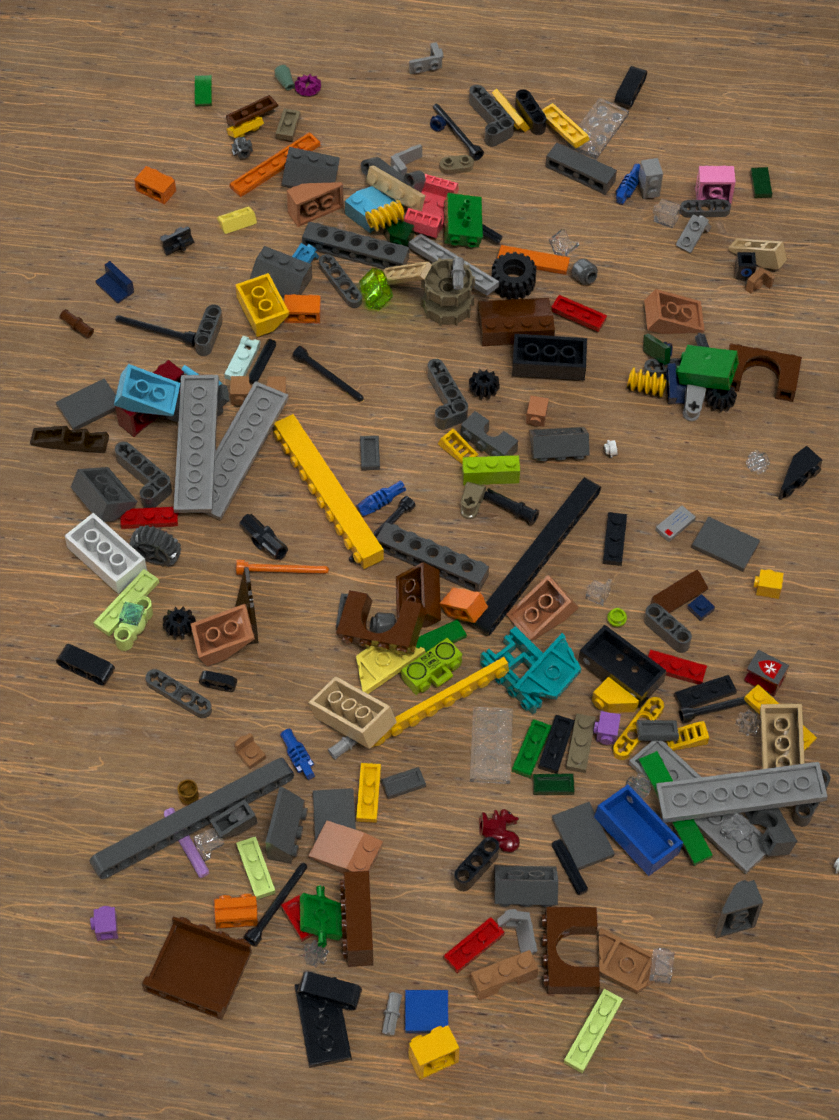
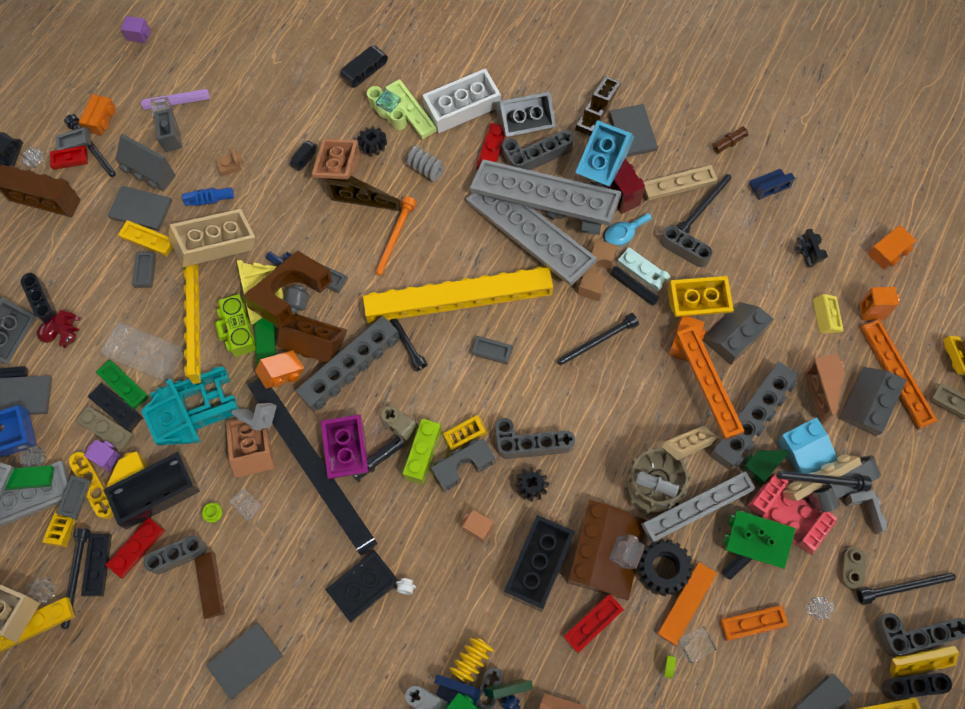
camera: 115 degrees right, 10 degrees up
dark grey beam [89,758,295,879] -> none
dark grey gear [129,525,181,567] -> none
reddish brown panel [142,916,252,1020] -> none
dark grey beam [145,669,212,718] -> none
pearl gold wheel [177,779,199,806] -> none
dark grey gear [231,137,253,159] -> none
yellowish green plate [236,836,276,900] -> none
black piece [239,514,288,560] -> none
dark azure bracket [292,243,320,264] -> none
green plate [300,885,342,948] -> none
nougat slope [308,821,383,874] -> none
dark grey beam [319,254,362,308] -> none
blue hinge [356,480,406,516] -> none
clear neon green brick [359,267,393,310] -> none
yellow piece [365,199,404,232] -> none
dark blue plate [430,115,446,131] -> none
dark grey slope [529,427,590,461] -> none
dark green tile [533,774,575,795] -> none
dark grey head [571,259,598,285] -> none
black plate [603,512,627,566] -> none
light grey tile [655,506,696,542] -> none
dark blue plate [687,594,715,621] -> none
piece [744,650,789,697] -> none
yellow brick [753,569,784,599] -> none
none -> dark grey tile [56,127,91,150]
none -> light grey bracket [231,403,277,430]
none -> dark blue arm [266,251,292,267]
none -> magenta slope [321,414,368,479]
none -> black tile [325,550,399,623]
none -> light grey piece [406,145,445,182]
none -> clear brick [609,534,645,569]
none -> tan plate [644,165,717,201]
none -> lime tile [664,656,676,679]
none -> orange plate [676,326,744,440]
none -> orange tile [720,605,789,641]
none -> black piece [776,471,872,492]
none -> clear gear [806,596,835,621]
none -> orange brick [860,287,900,321]

